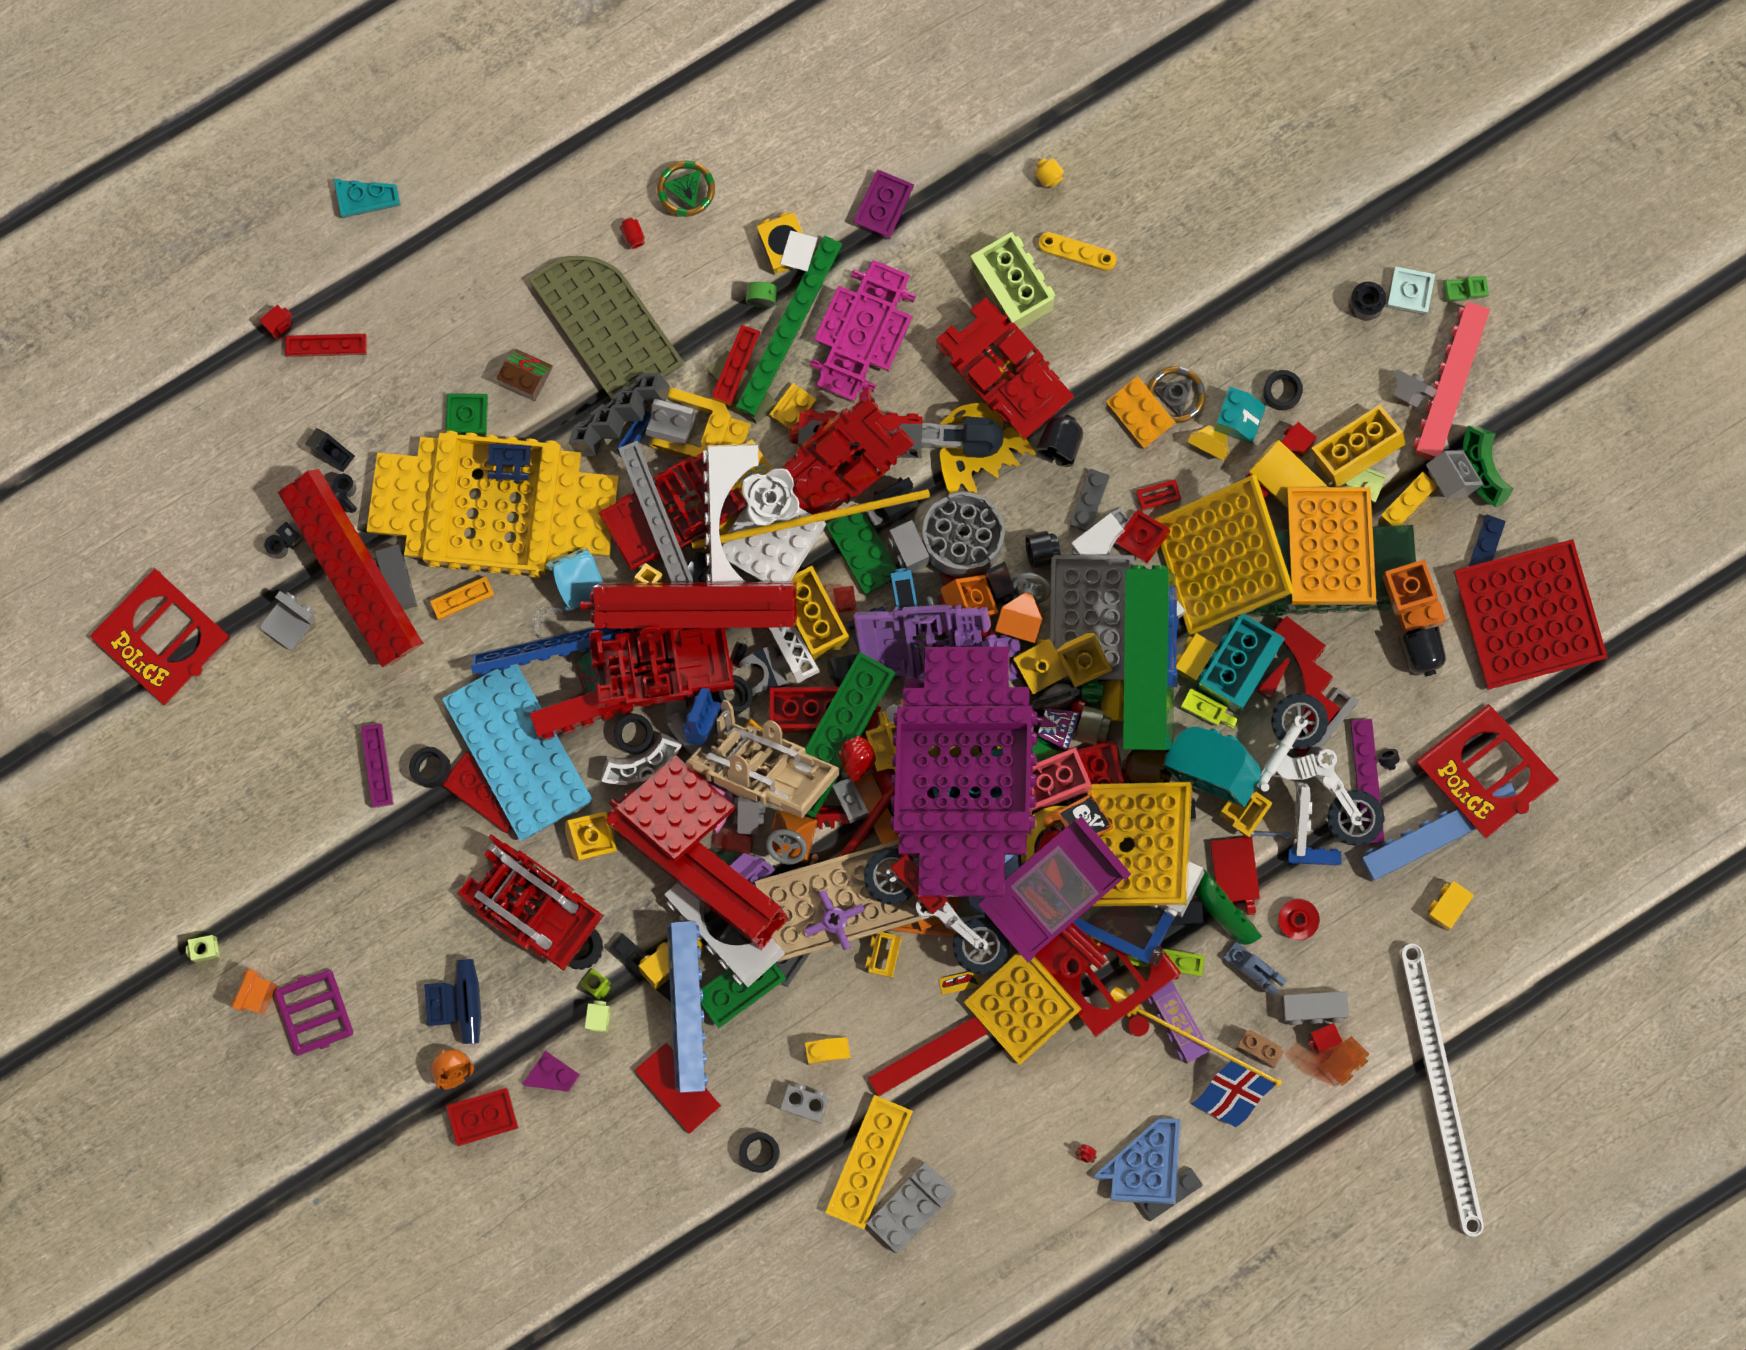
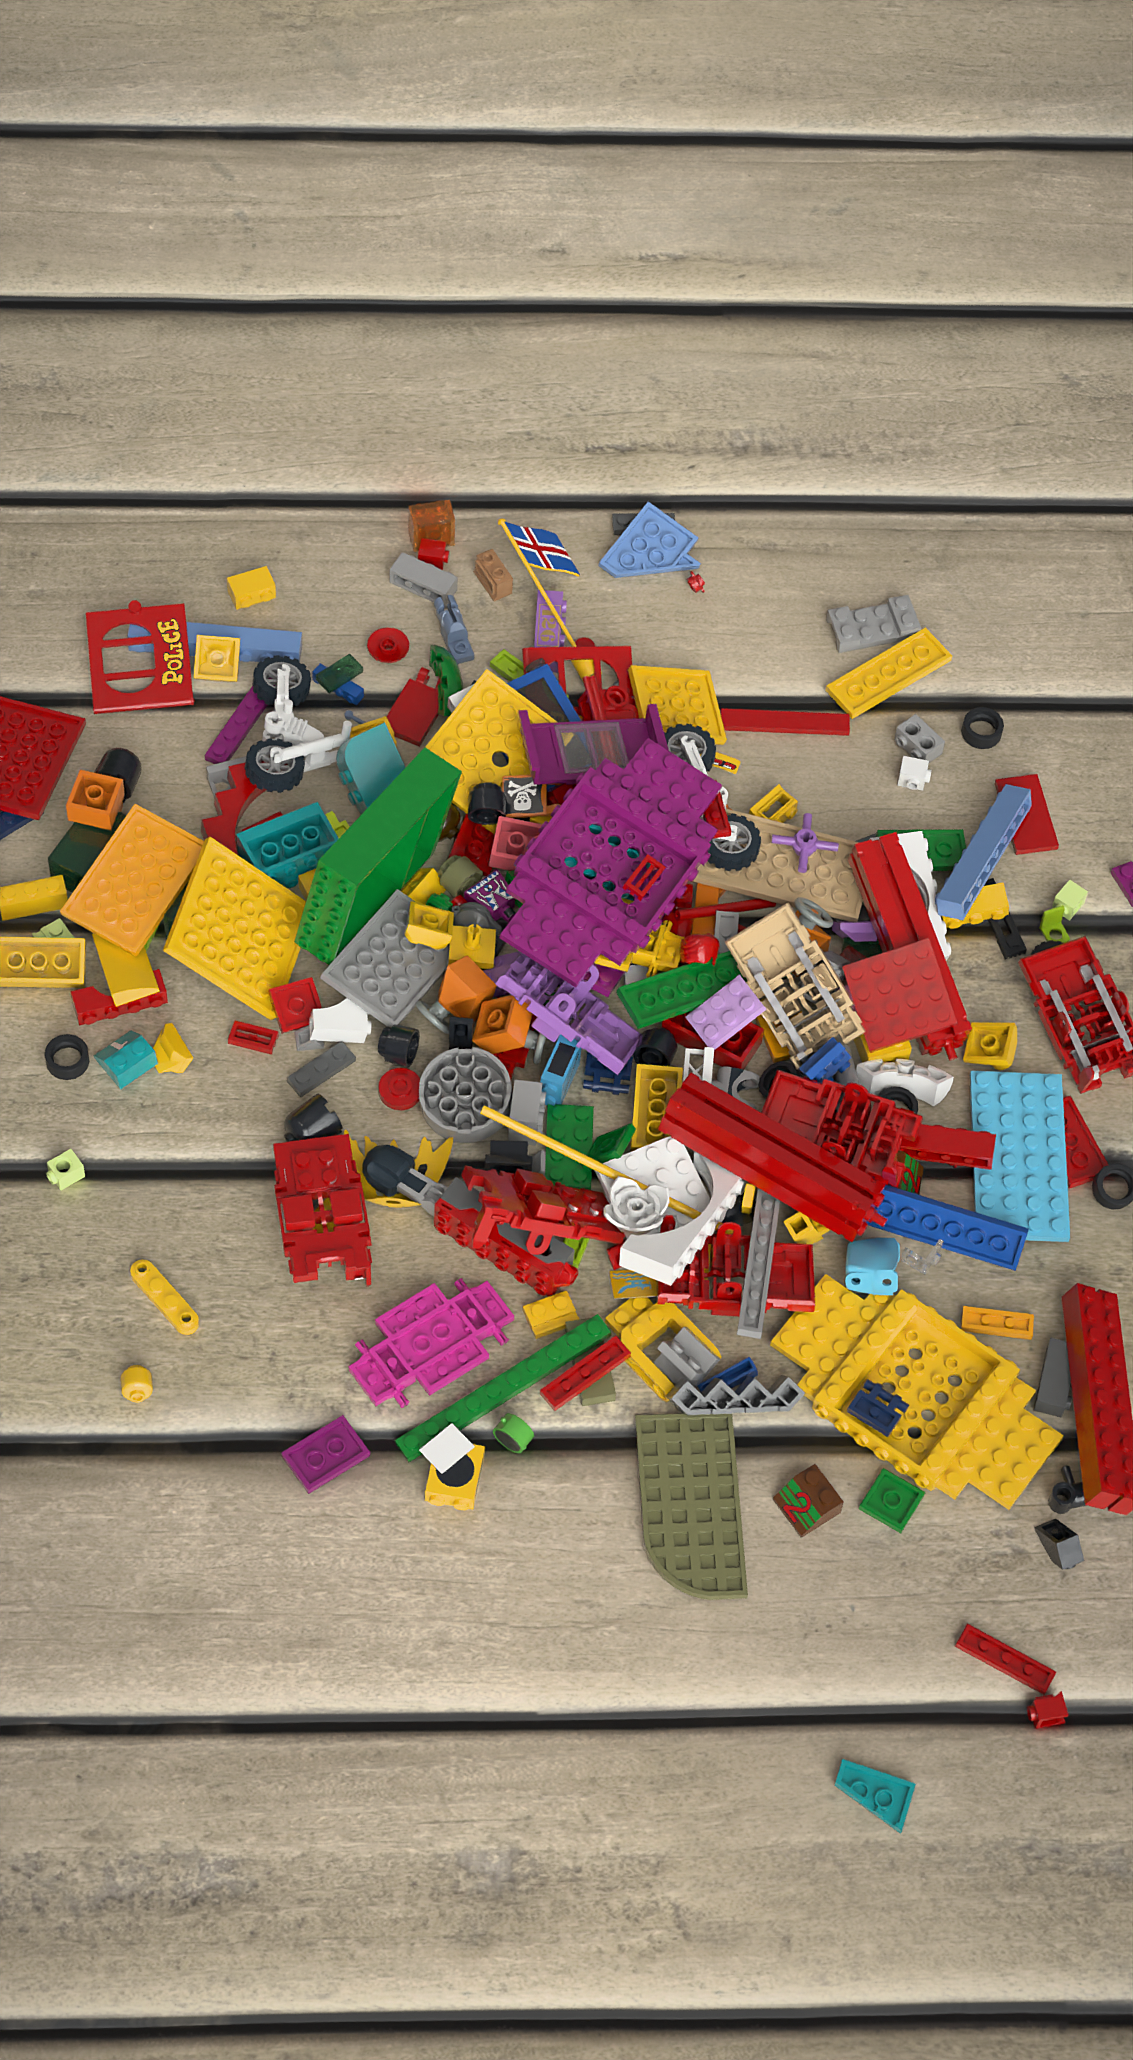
camera: 160 degrees left, 20 degrees down
red brick [619,218,645,249] -> none
piece [657,160,715,217] -> none
yellow slope [805,1037,851,1065] -> none
clear red window [833,586,857,613] -> none
yellowish green brick [970,232,1055,332] -> none
light orange plate [1106,376,1176,449] -> none
flat silver piece [1147,366,1206,423] -> none
white wing [1294,782,1312,856] -> none
black tile [1378,749,1400,770] -> none
white gear [1401,944,1484,1237] -> none
none -> yellowish green brick [46,1149,85,1190]
none -> yellow slope [194,635,240,682]
none -> clear green plate [316,654,363,694]
none -> red piece [379,1068,420,1110]
none -> black piece [468,783,506,825]
none -> green tile [582,1123,636,1172]
none -> red tile [622,854,666,901]
none -> lavender plate [686,975,766,1050]
none -> yellow tile [742,1184,755,1214]
none -> white brick [897,756,931,791]

